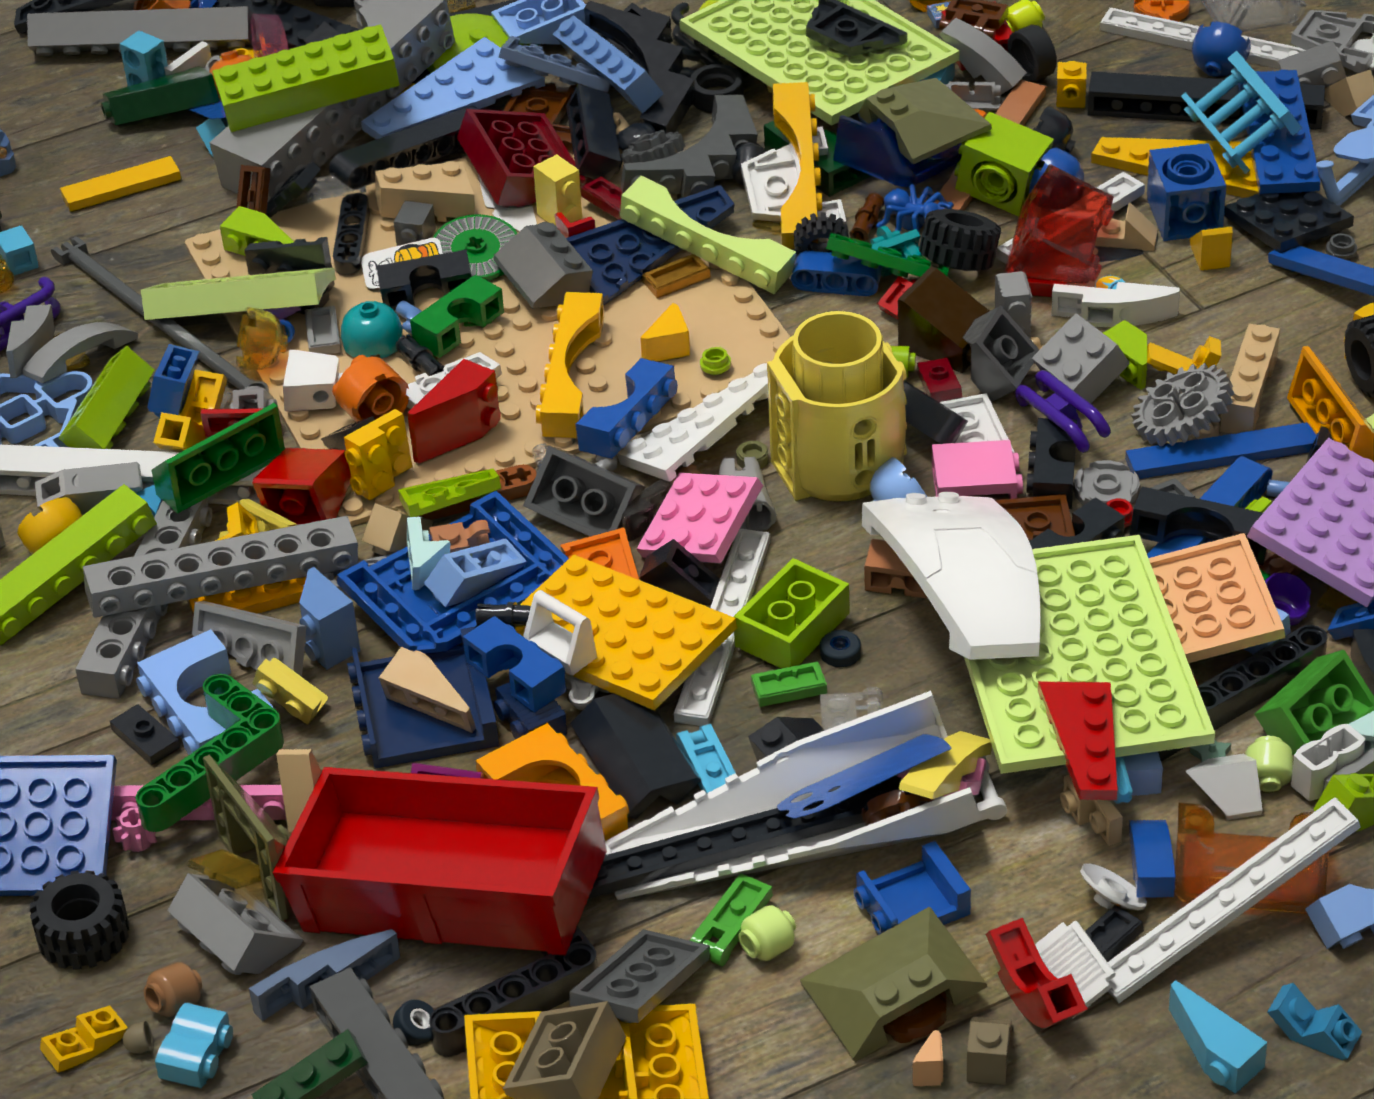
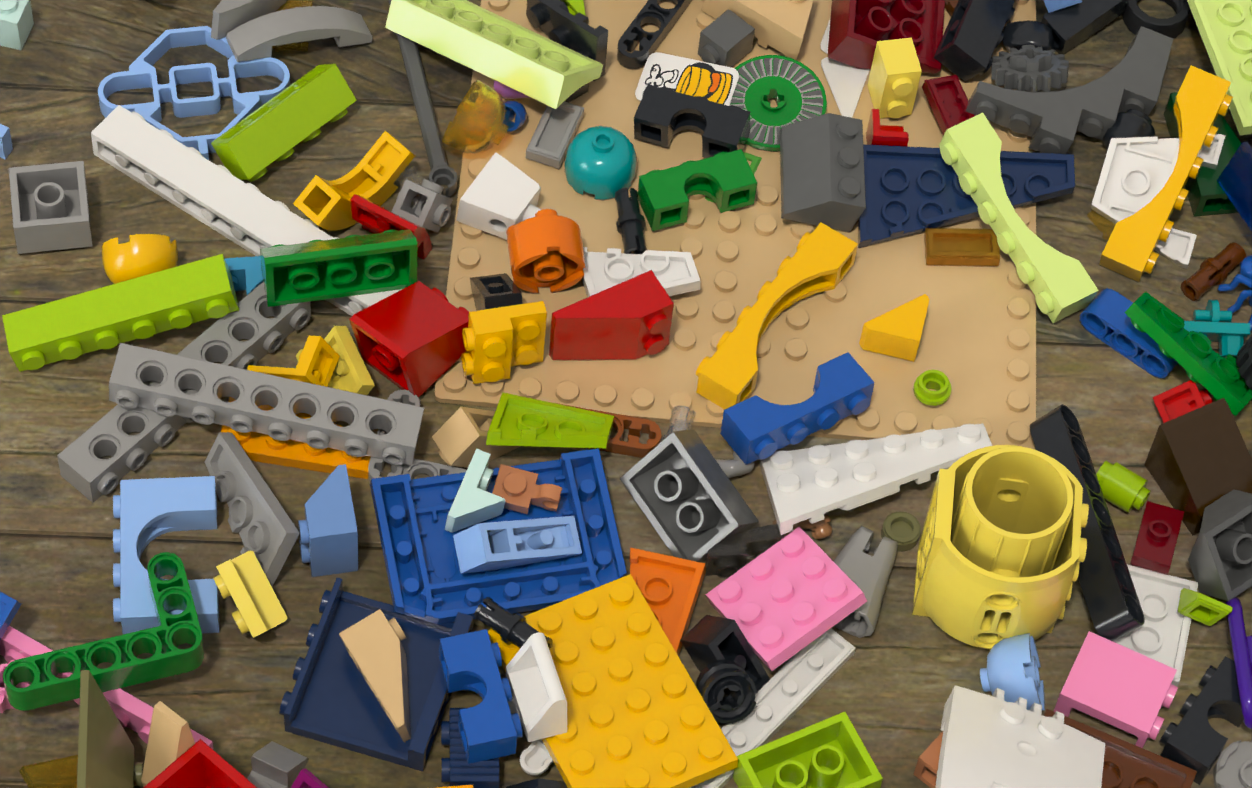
camera: 20 degrees right, 15 degrees up
light grey slope [35,462,143,516] -> none
black plate [110,704,180,765] -> none
blue piece [147,344,200,417] -> none
medium blue arm [396,300,422,335] -> none
black tyre [794,212,849,256] -> none
none -> black wheel [696,660,758,724]
none -> lime slope [1178,588,1232,626]

